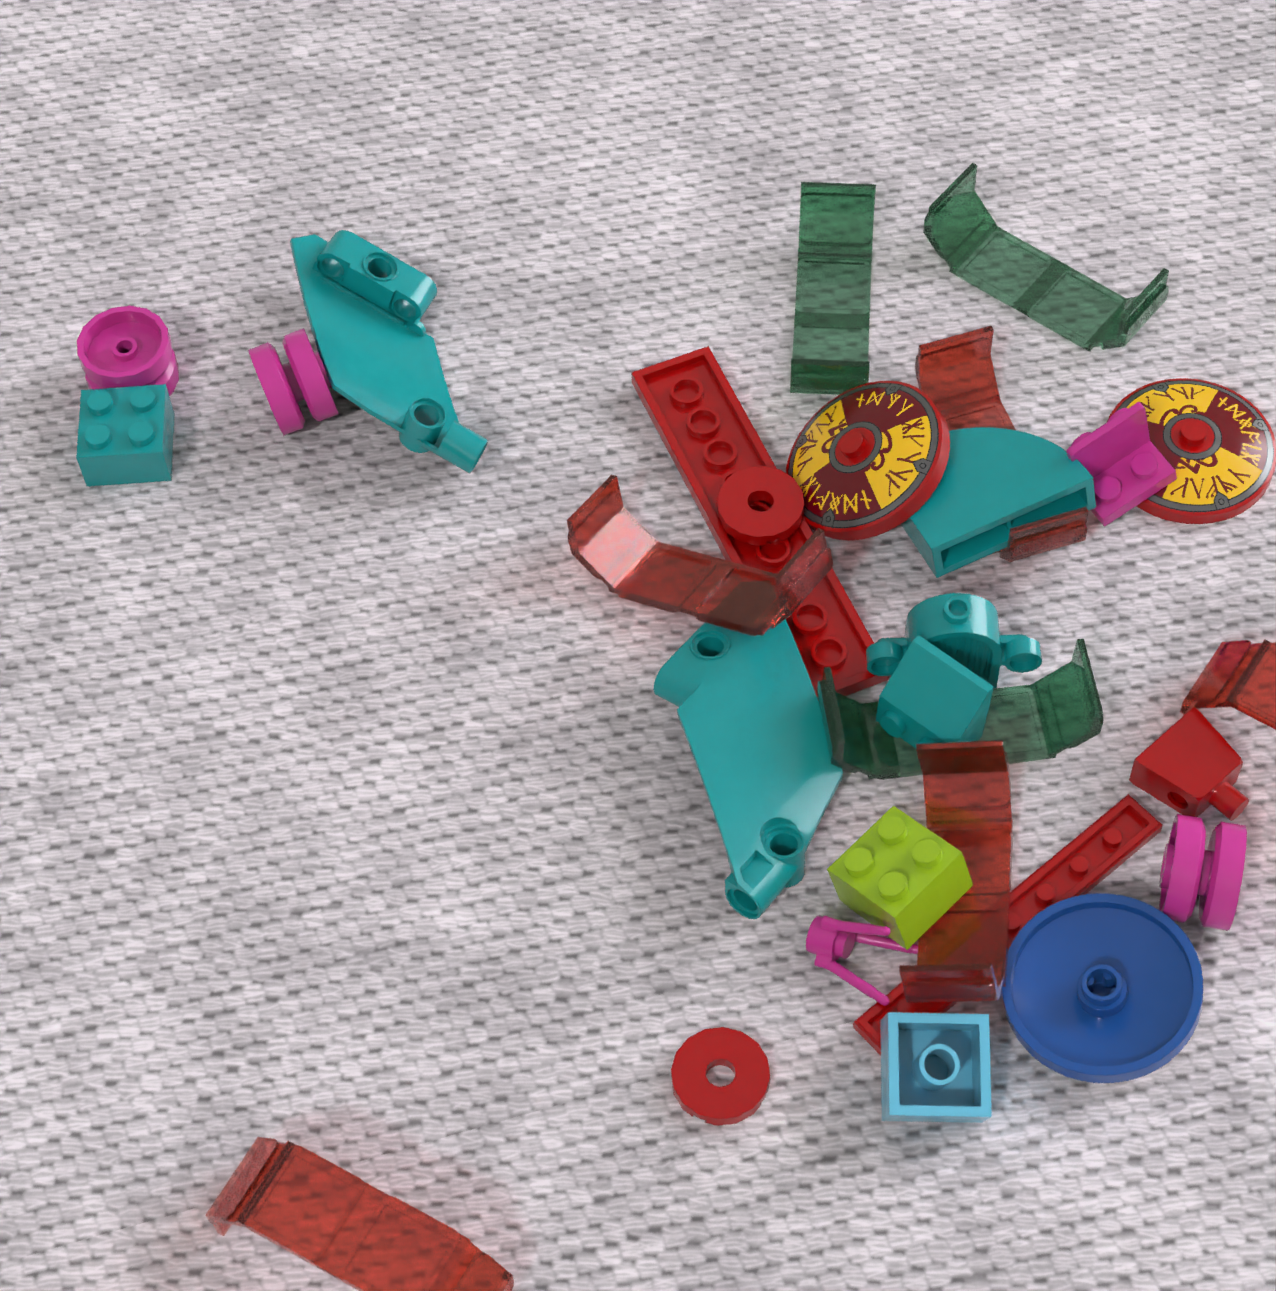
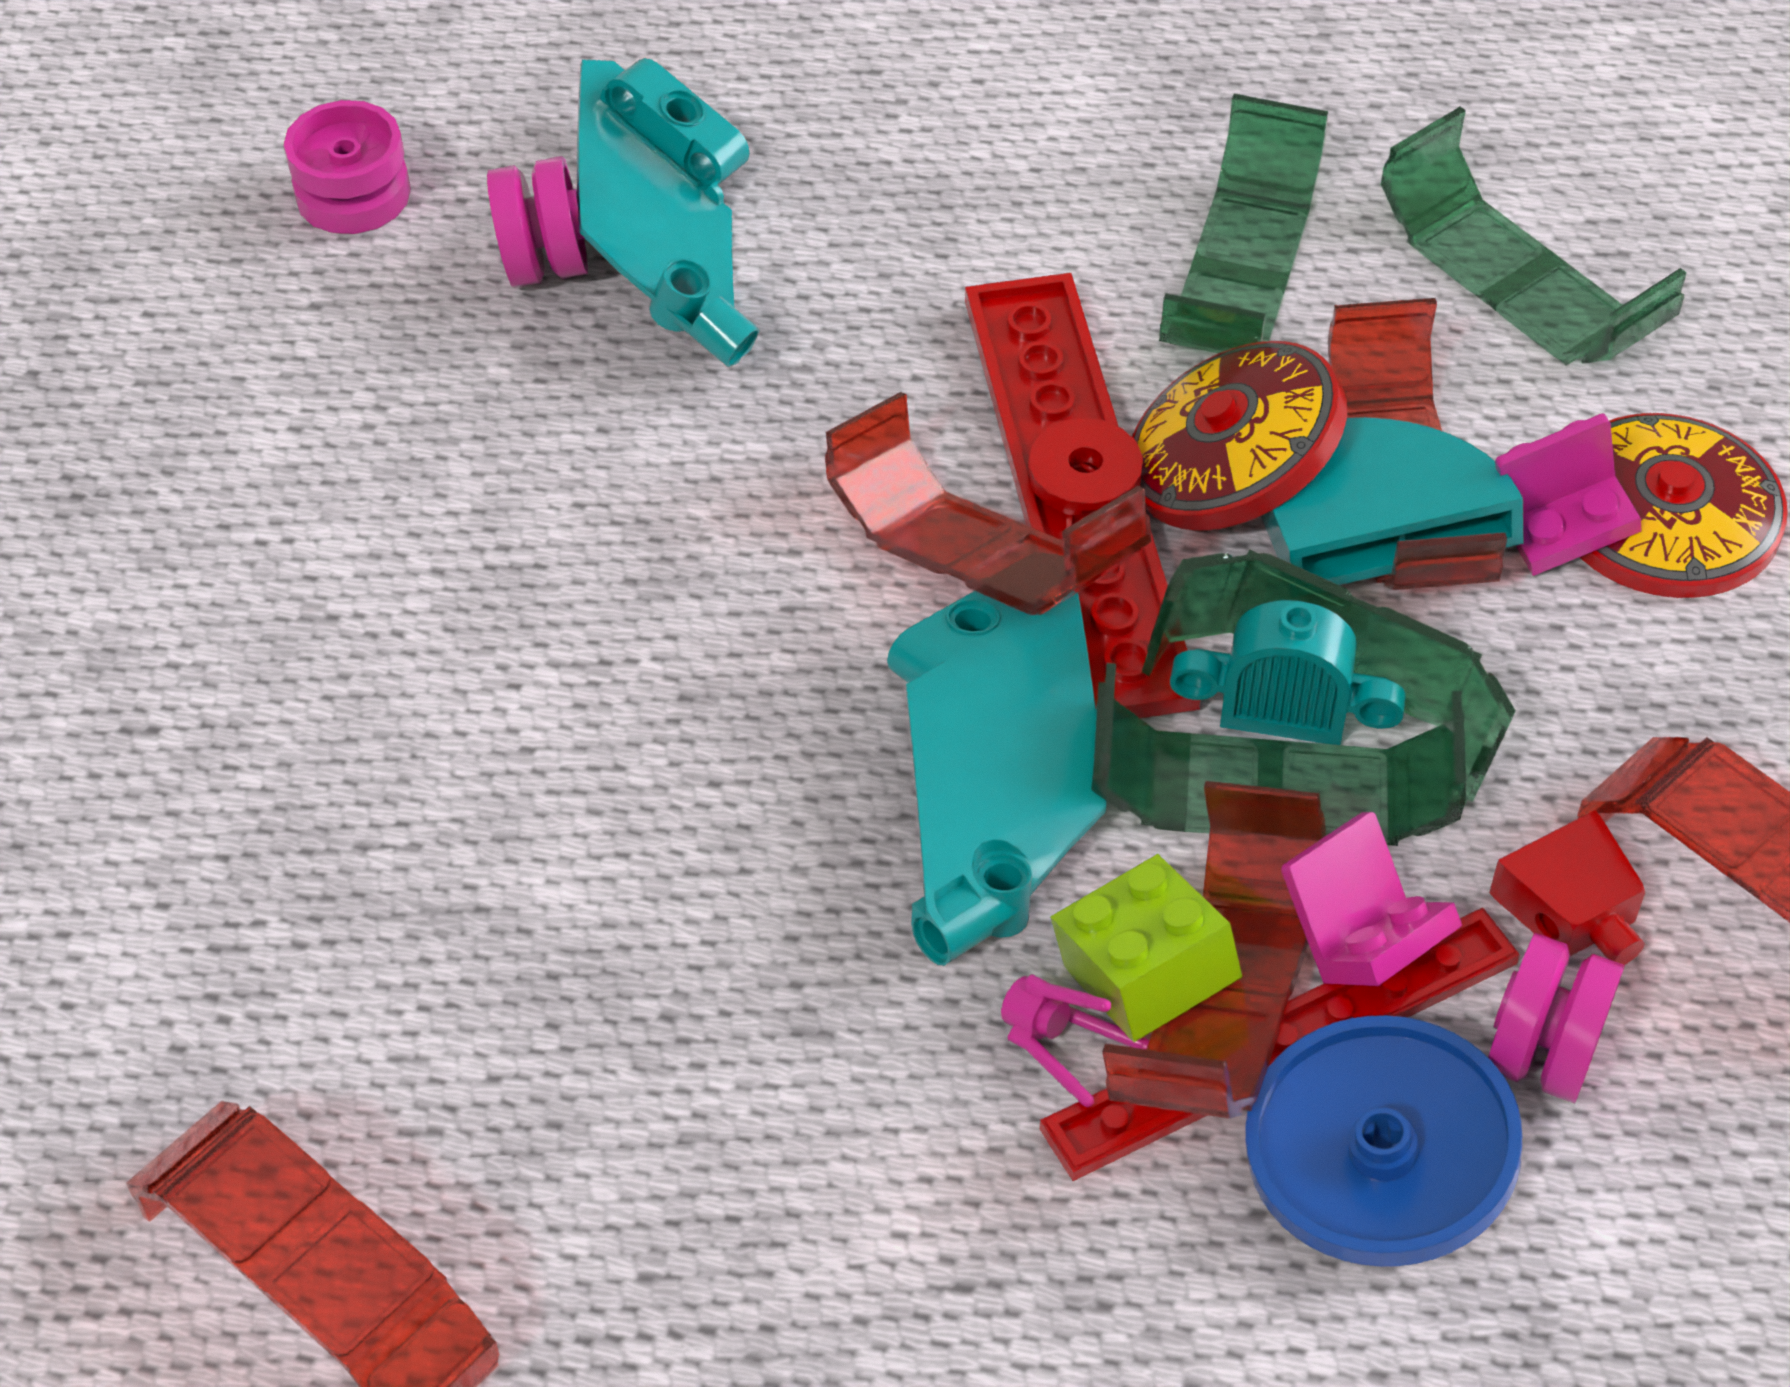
camera: 10 degrees right, 5 degrees down
teal brick [76,384,175,487] -> none
red tile [671,1027,770,1126] -> none
teal slope [876,635,994,772] -> none
medium azure brick [880,1012,992,1123] -> none
none -> clear green windscreen [1141,549,1516,819]
none -> dark pink bracket [1281,812,1462,986]

